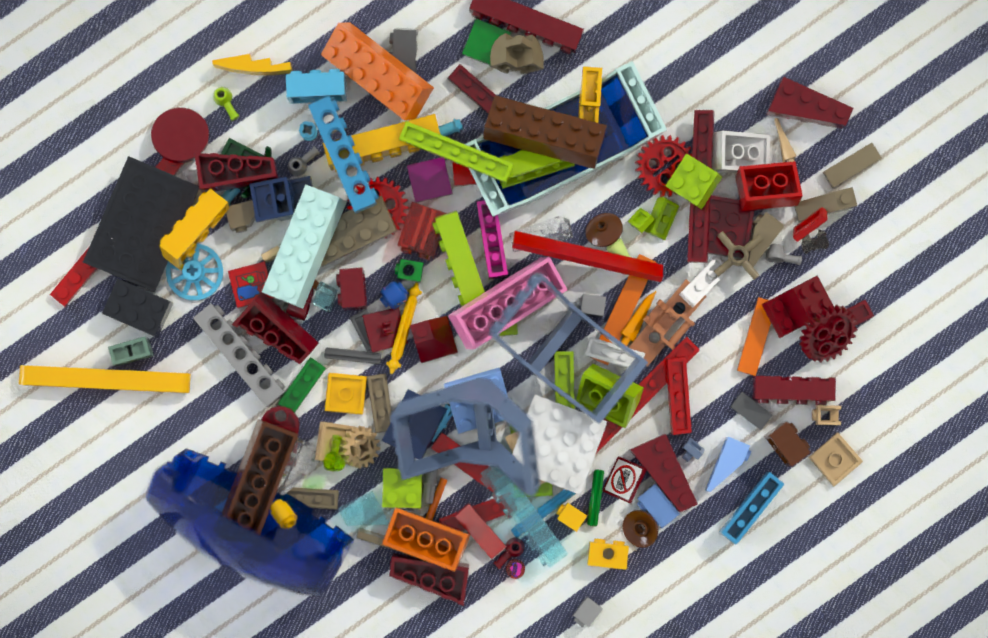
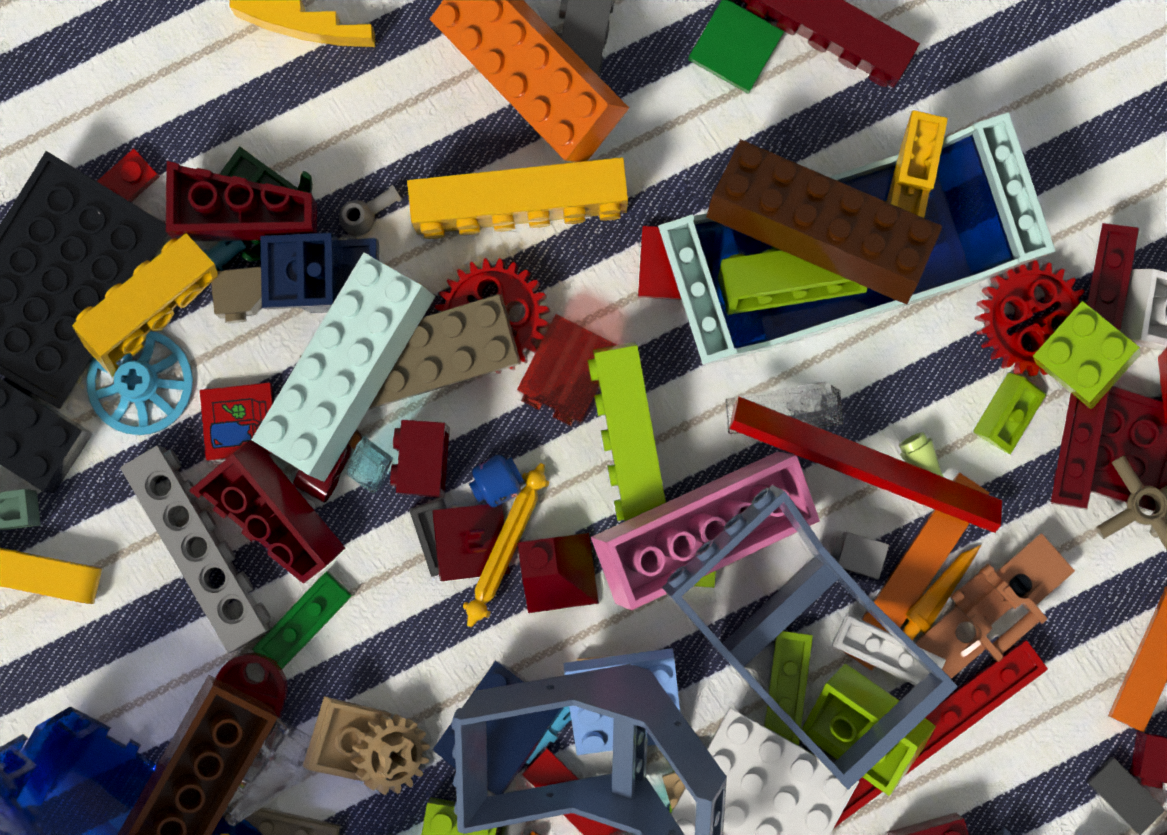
camera: 15 degrees right, 0 degrees up
dark red tile [151,108,209,163] -> none
lime bar [213,87,239,121] -> none
tan tile [261,245,279,263] -> none
medium azure brick [286,69,347,104] -> none
medium azure bush [299,121,317,141] -> none
dark azure brick [308,96,378,214] -> none
clear neon green bar [323,435,345,472] -> none
dark grey axle [324,347,381,364] -> none
yellow tile [325,373,367,415] -> none
dark tan tile [367,373,392,433] -> none
green brick [395,259,424,283] -> none
lime plate [399,121,514,183] -> none
magenta tile [407,157,453,203] -> none
medium azure pin [438,118,463,136] -> none
dark red tile [447,64,497,114] -> none
dark pink brick [477,200,508,279] -> none
dark tan brick [490,33,544,74] -> none
reddish brown dish [585,213,623,247] -> none
lime plate [628,208,655,233] -> none
red plate [665,356,692,435] -> none
white tile [679,256,730,308] -> none

